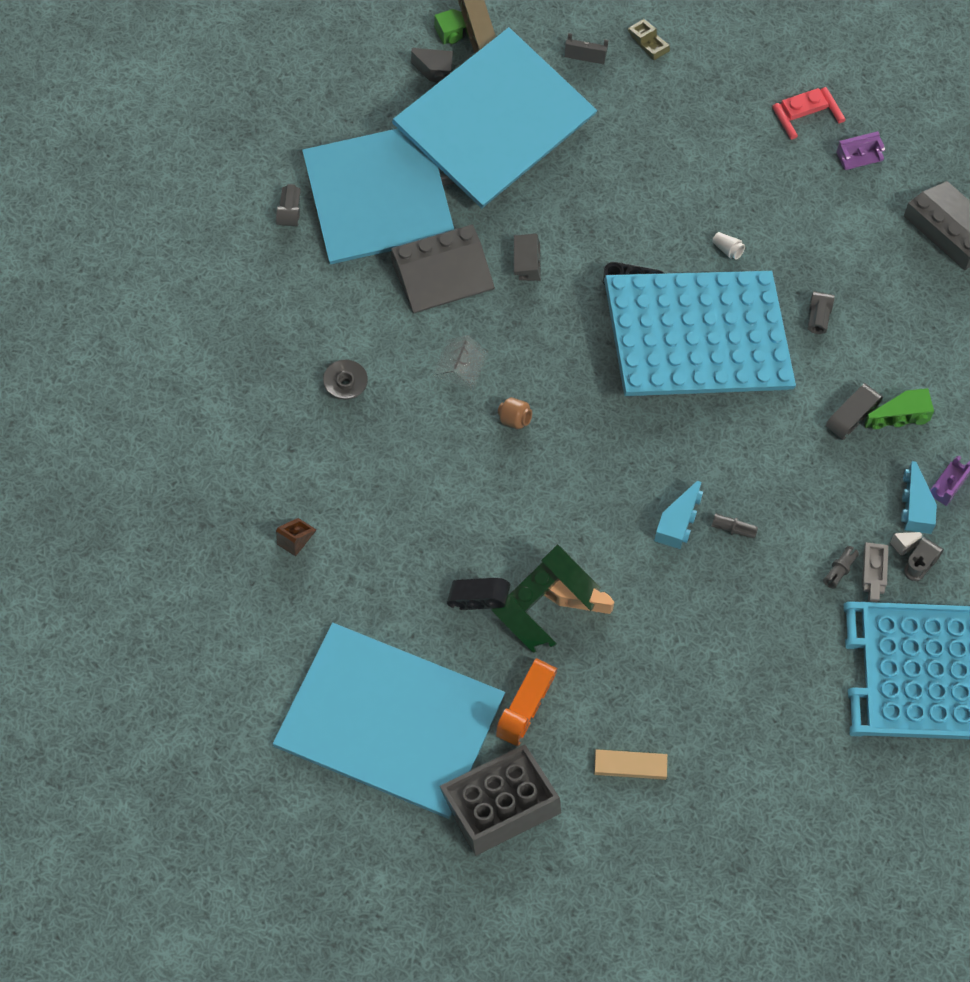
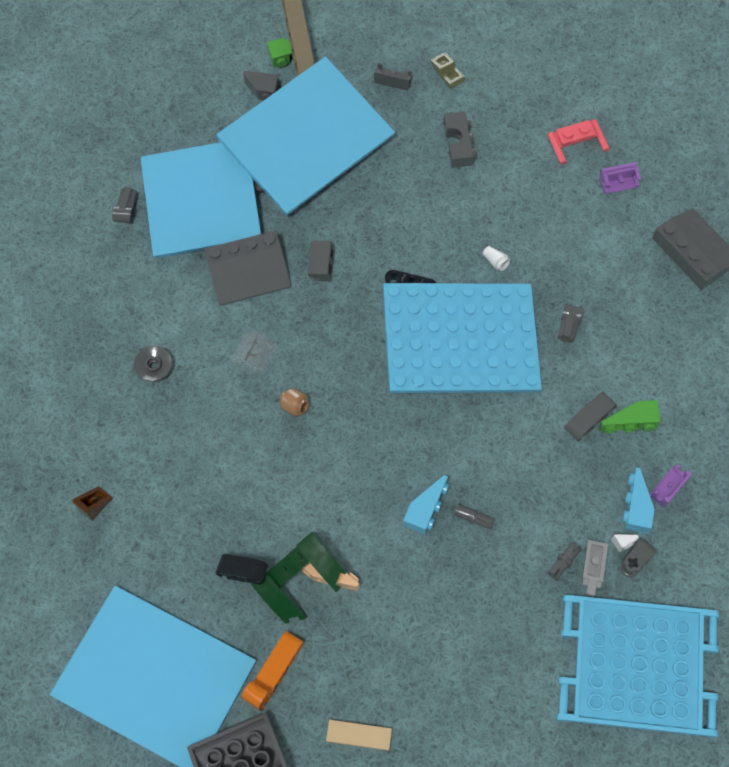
camera: 10 degrees right, 5 degrees up
none -> dark grey arch [443,111,476,168]

